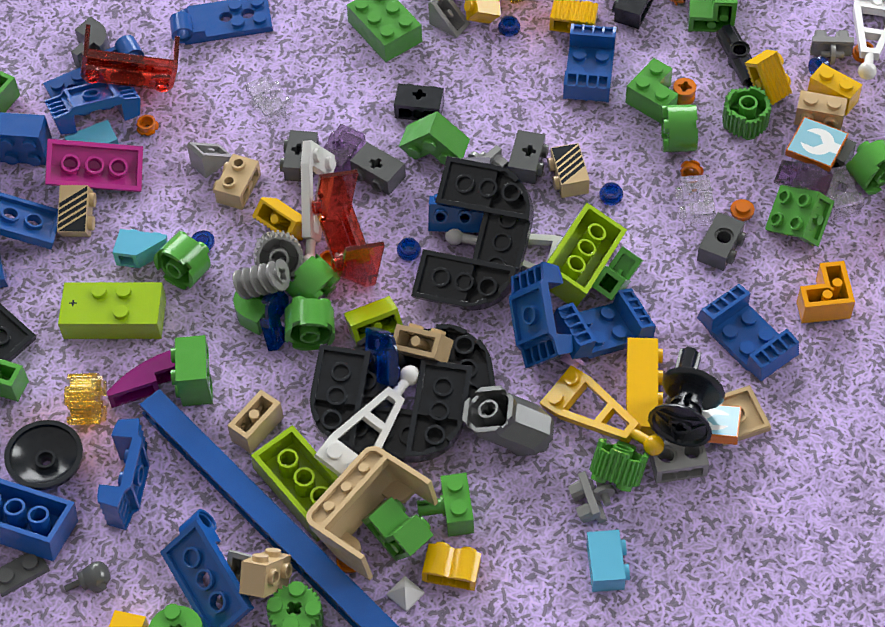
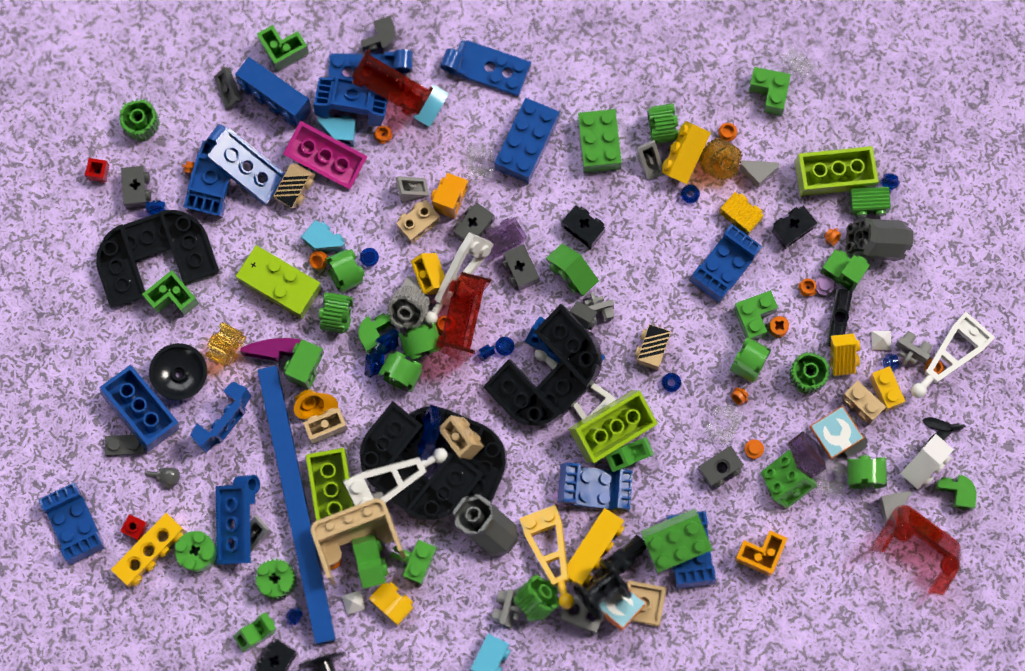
camera: 30 degrees right, 20 degrees up
light grey piece [233,259,290,300] -> none
tan brick [239,548,293,598] -> none
lime brick [343,296,403,345] -> none
dark grey brick [508,130,549,184] -> none
blue plate [509,261,573,368] -> none
none -> light orange piece [293,389,338,419]
none -> orange plate [309,251,328,270]
none -> bright green brick [319,292,354,334]
none -> medium azure slope [414,84,449,127]
none -> light orange brick [430,173,469,219]
none -> clear blue plate [477,344,496,360]
none -> blue brick [494,97,560,184]
none -> bright green brick [641,509,713,573]
none -> orange plate [798,278,816,297]
none -> lavender plate [815,276,834,295]
none -> white slope [871,331,891,350]

